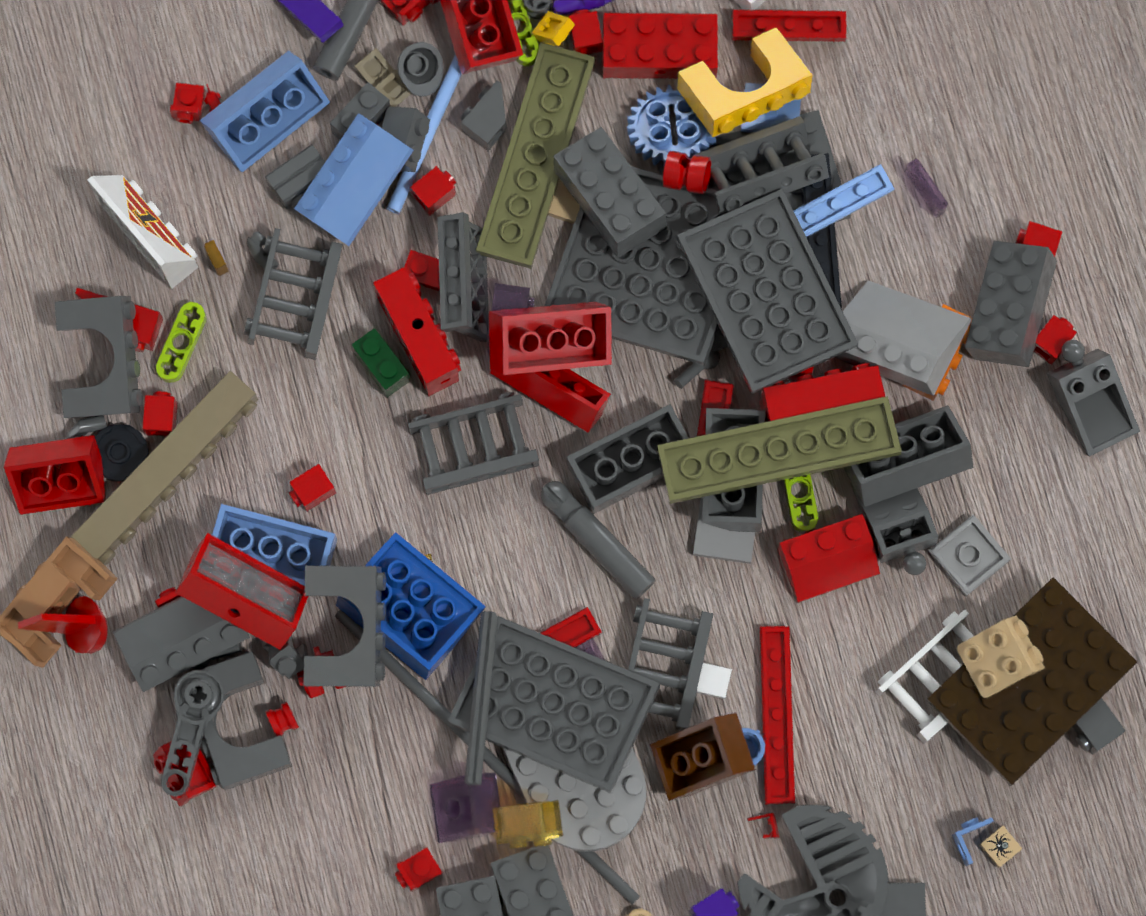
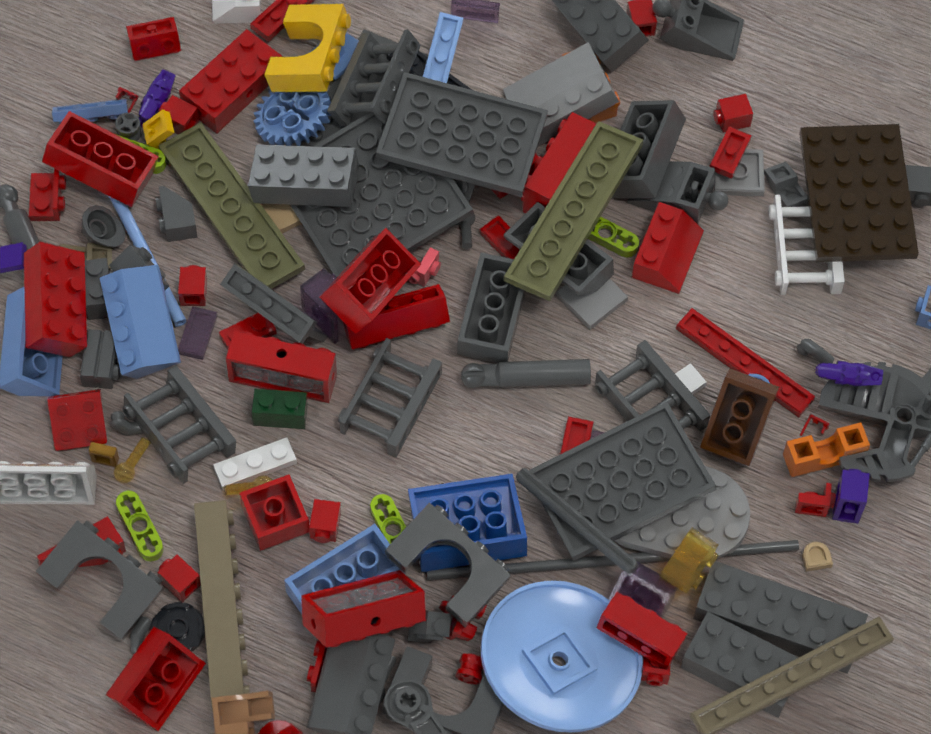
camera: 50 degrees left, 15 degrees down
red wheel [663,151,712,195] -> none
tan bracket [957,616,1045,698] -> none
none -> red brick [24,242,87,357]
none -> red bracket [47,389,107,451]
none -> clear yellow bar [114,437,151,483]
none -> clear purple tile [178,306,218,360]
none -> white plate [213,437,297,491]
none -> clear yellow bar [224,475,272,496]
none -> red brick [239,474,309,551]
none -> lime beam [370,494,406,544]
none -> coral bracket [407,247,441,287]
none -> light blue dish [481,581,643,733]
none -> red brick [596,592,688,670]
none -> red plate [710,127,752,179]
none -> red brick [713,93,753,133]
none -> dark grey slope [764,162,809,207]
none -> orange arch [783,422,870,477]
none -> red bracket [795,482,836,517]
none -> dark grey arm [797,339,834,364]
none -> dark purple hinge [814,360,883,387]

